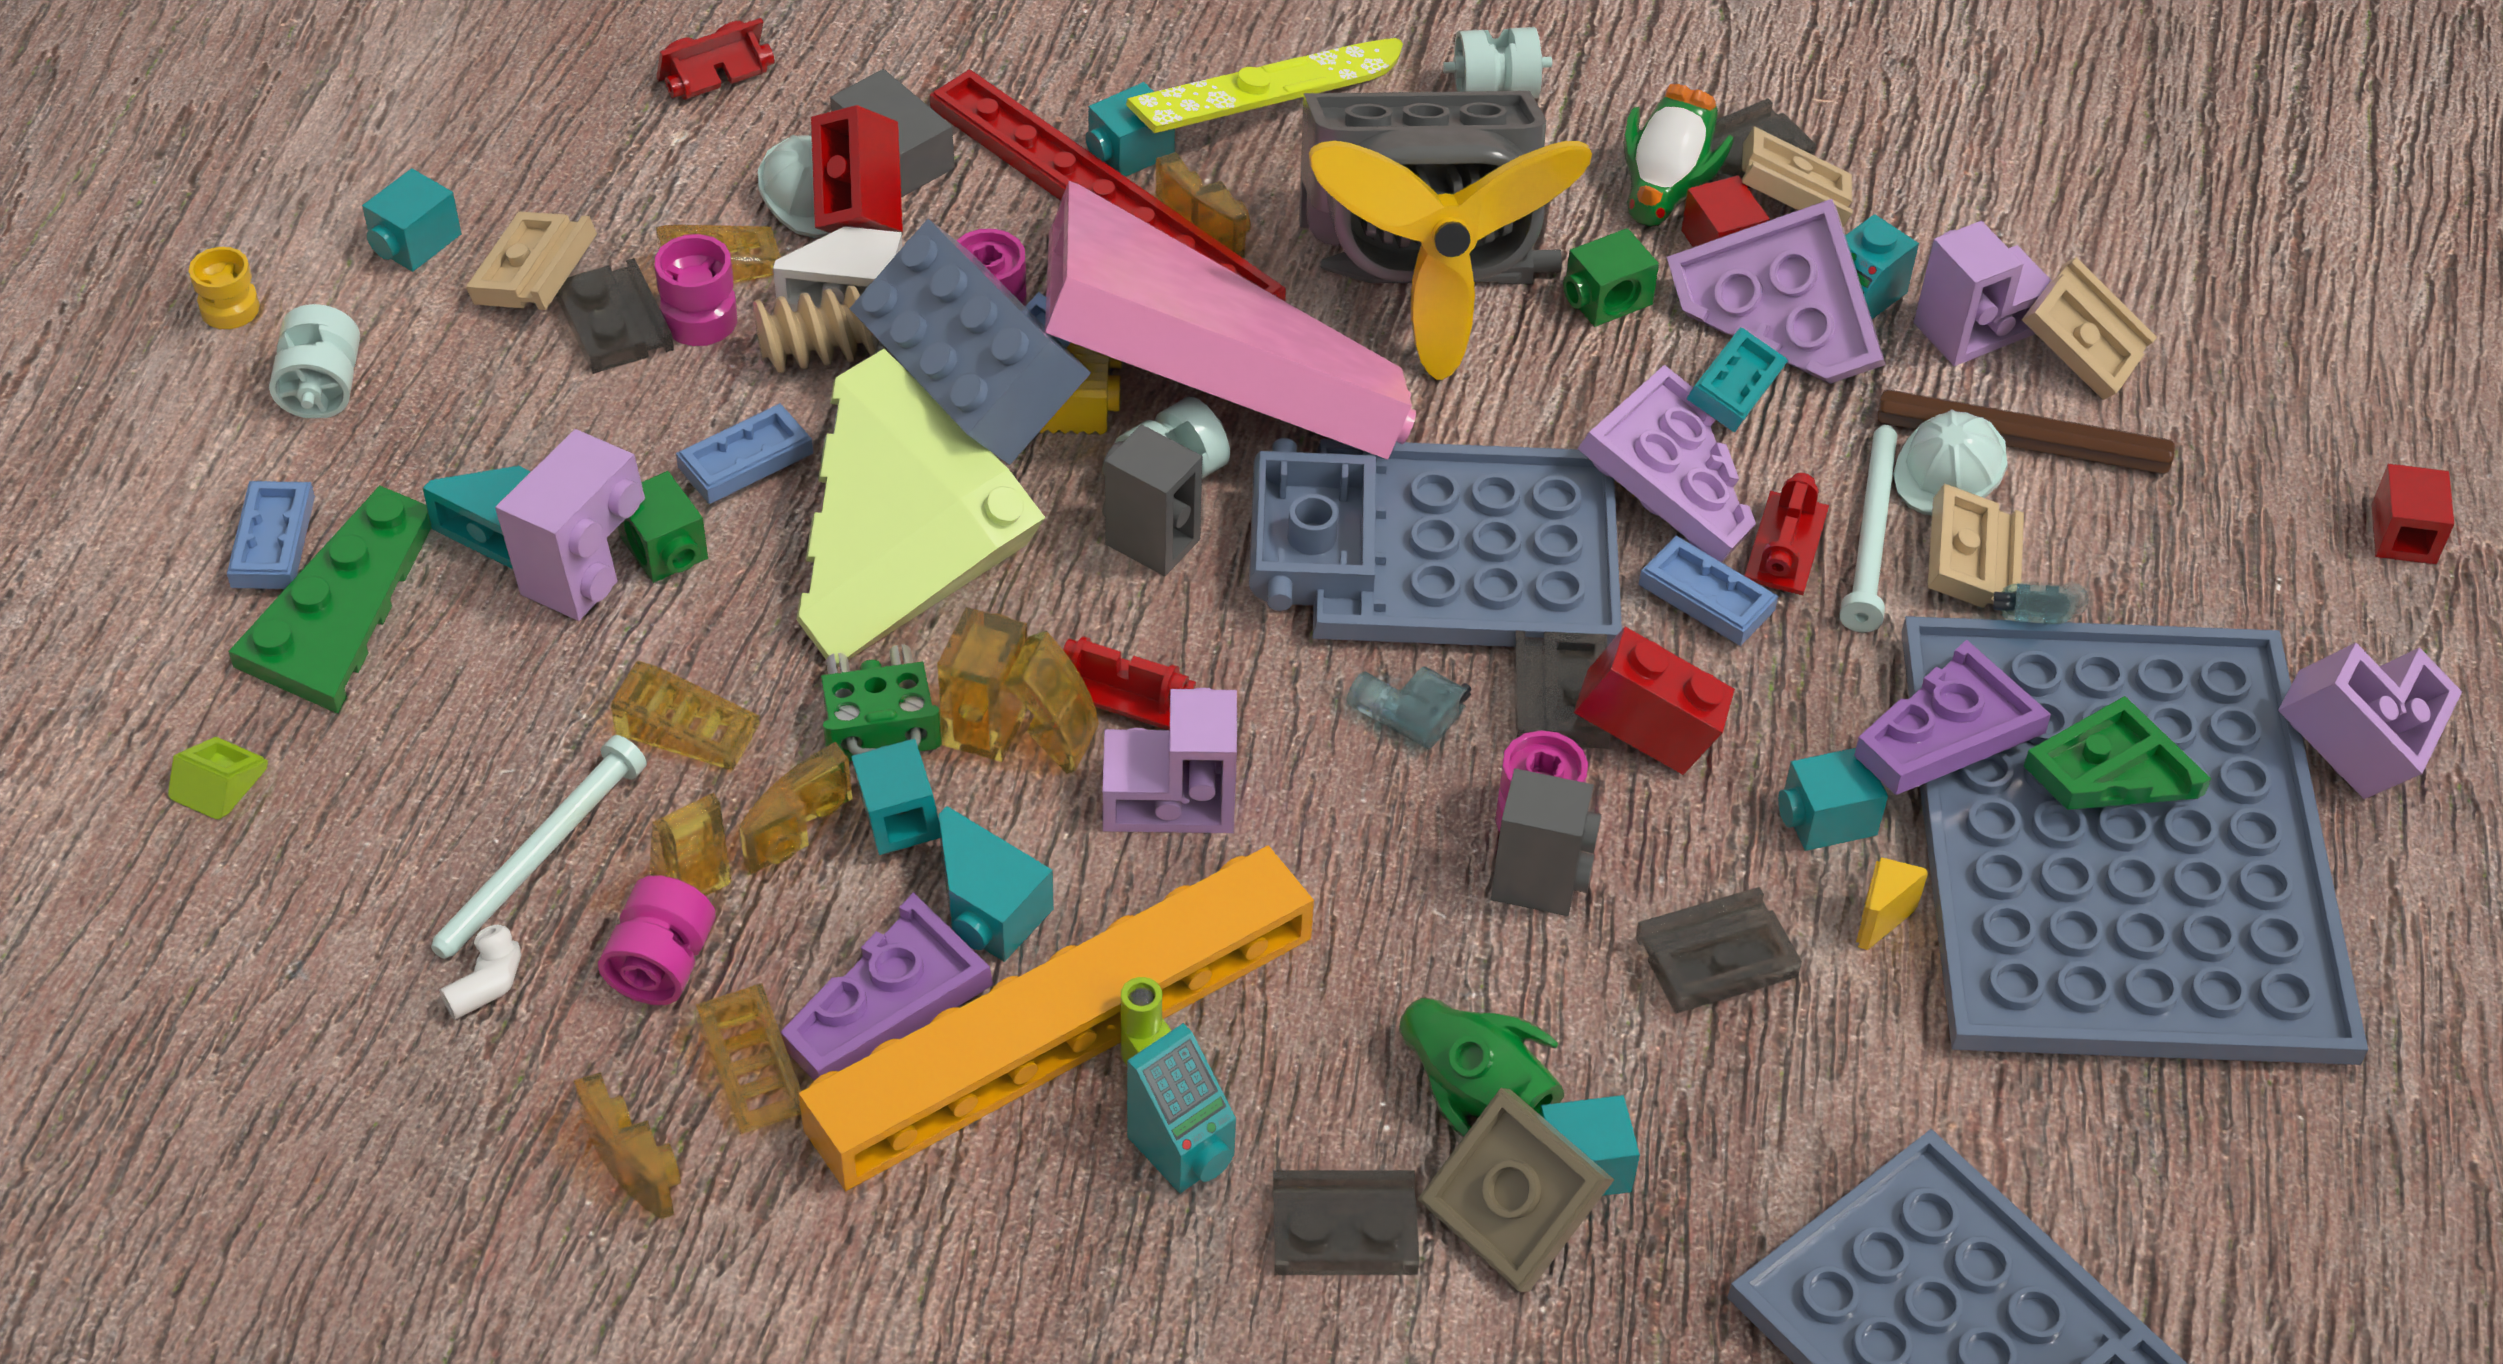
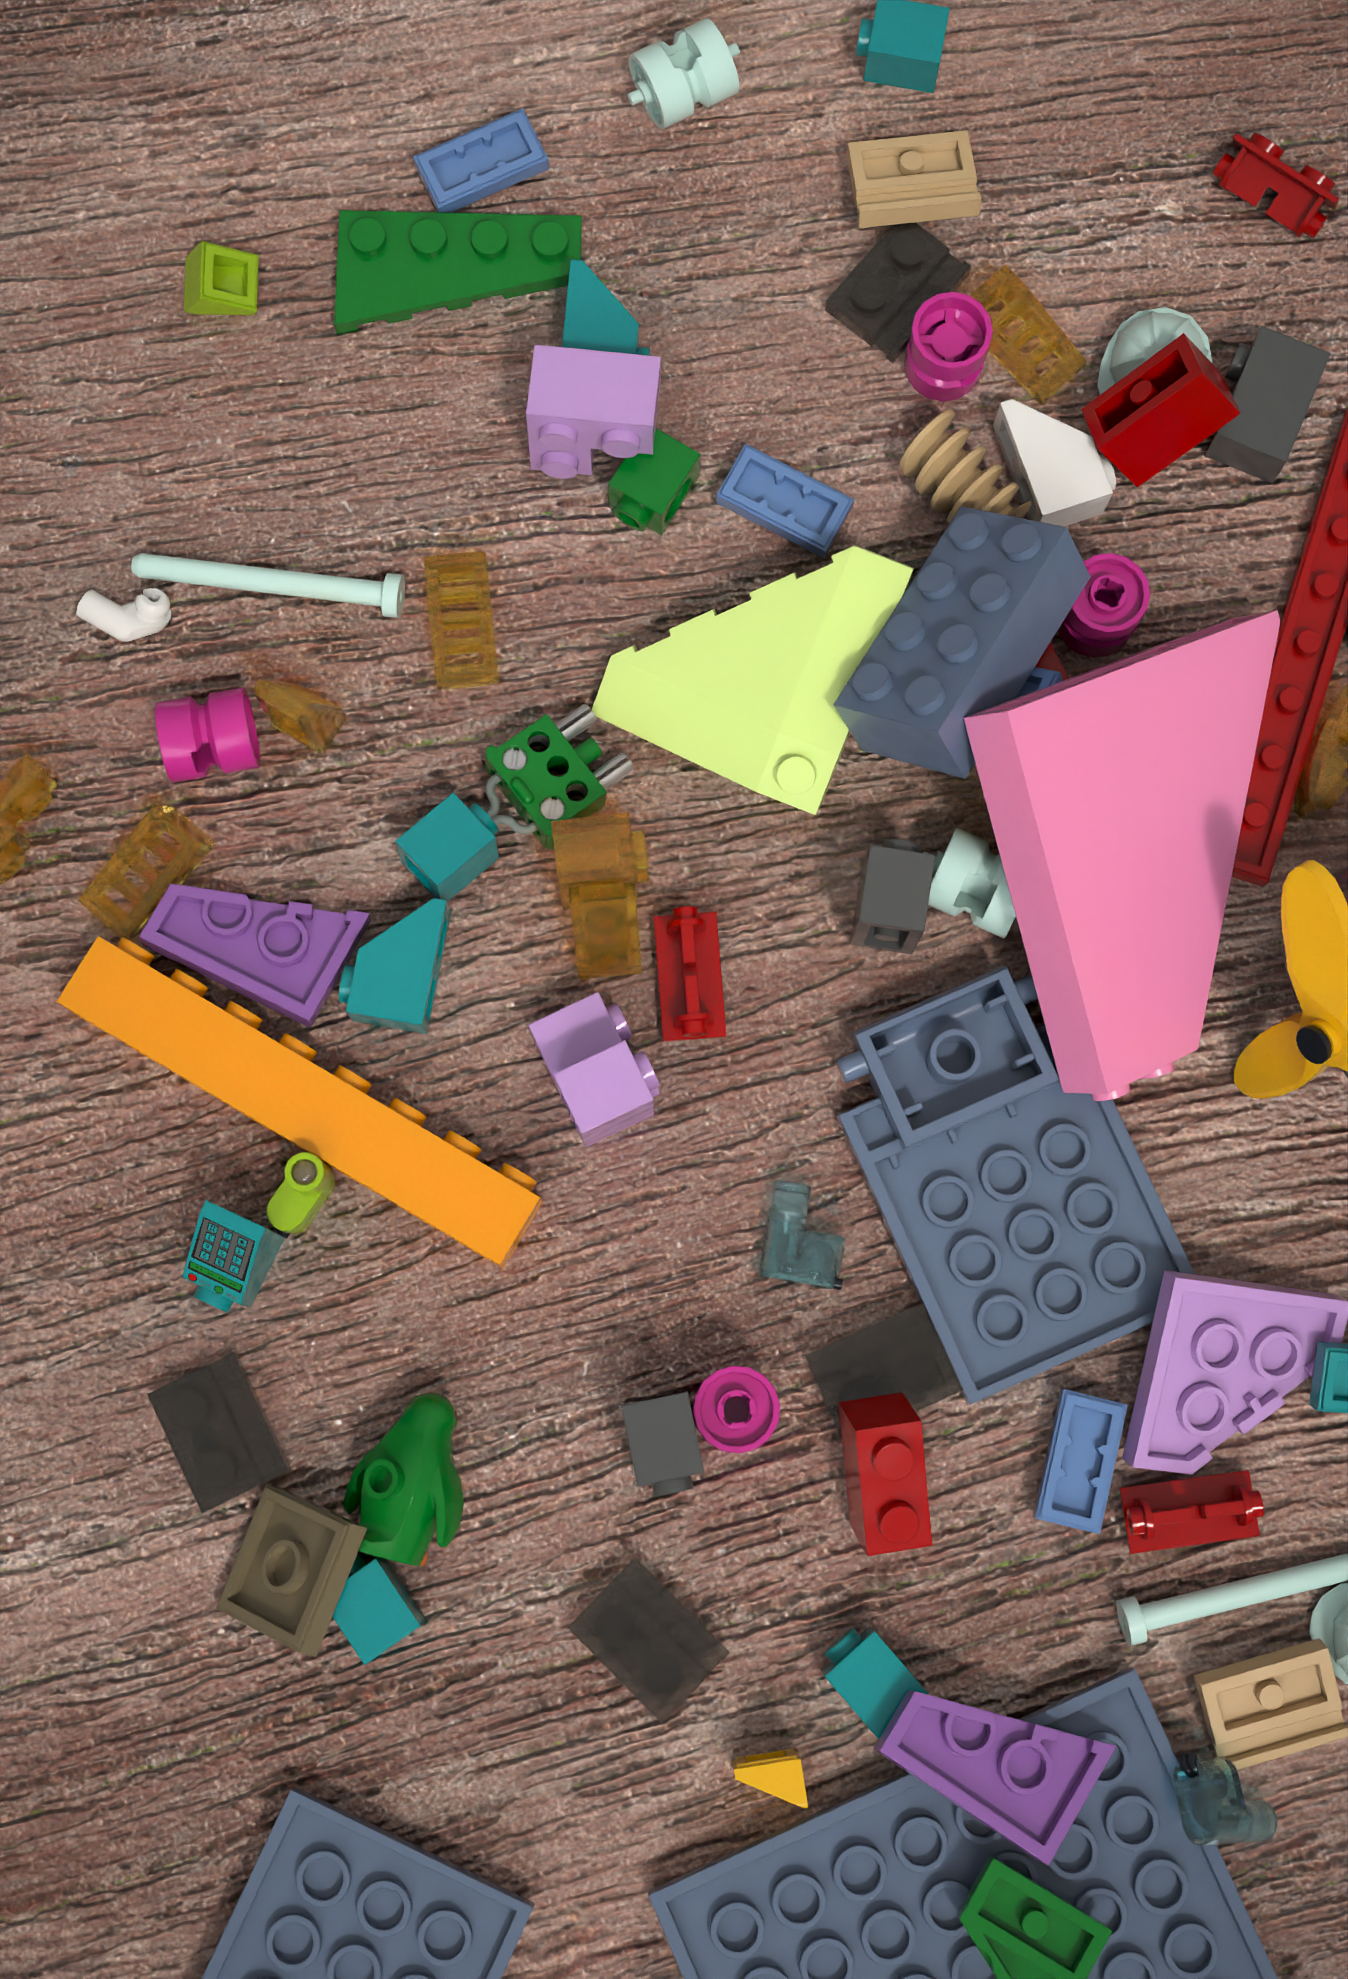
camera: 65 degrees right, 30 degrees up
clear yellow slope [739,742,852,874] -> none

